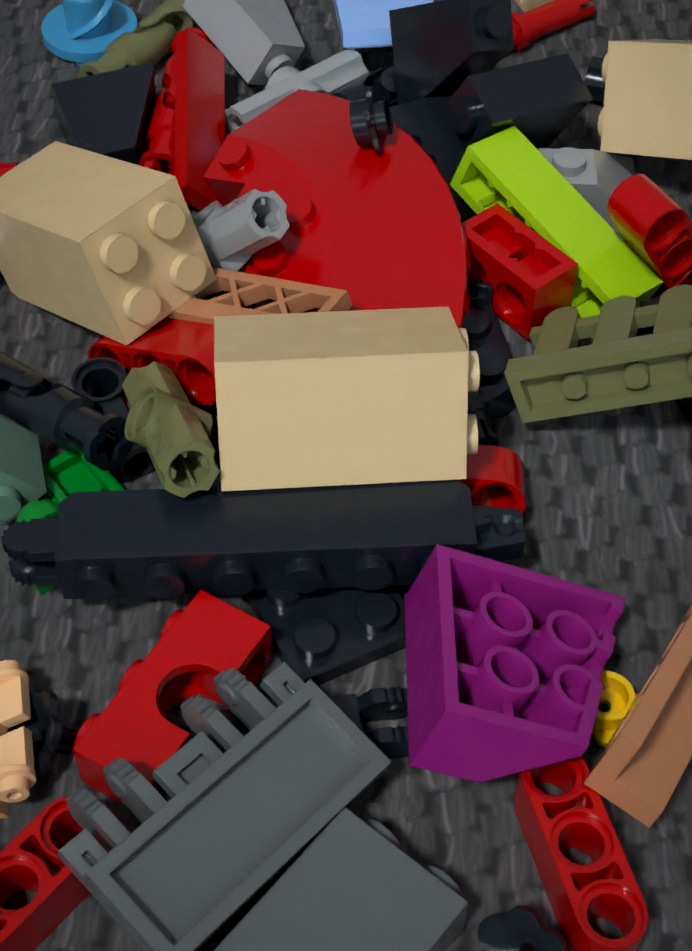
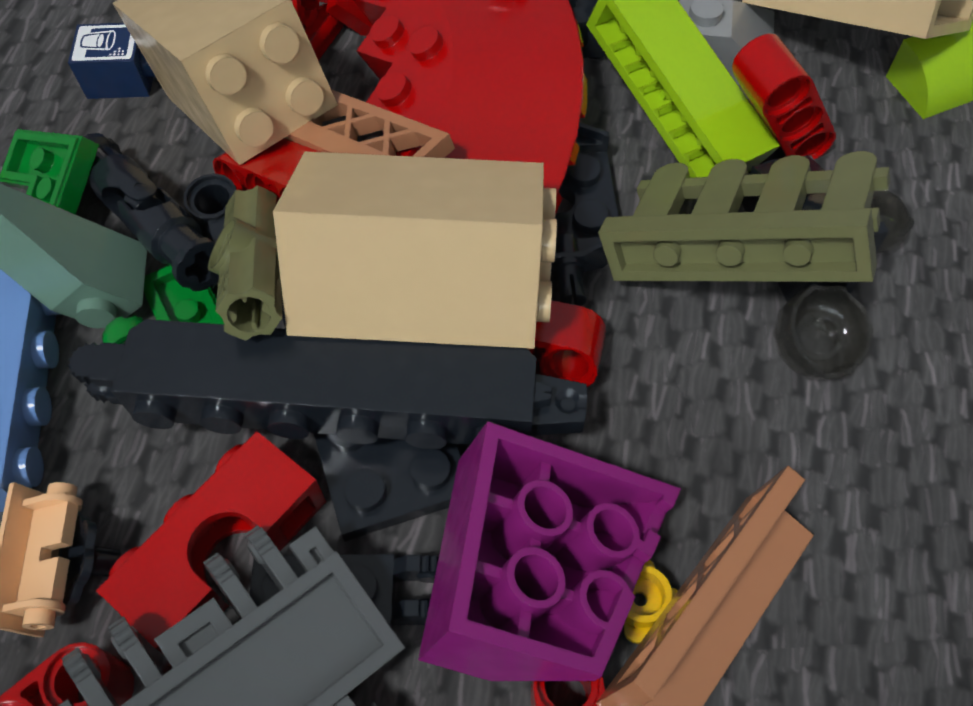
camera: 10 degrees right, 10 degrees up
light grey piece [193,189,290,271] -> none
red brick [462,203,578,340] -> none

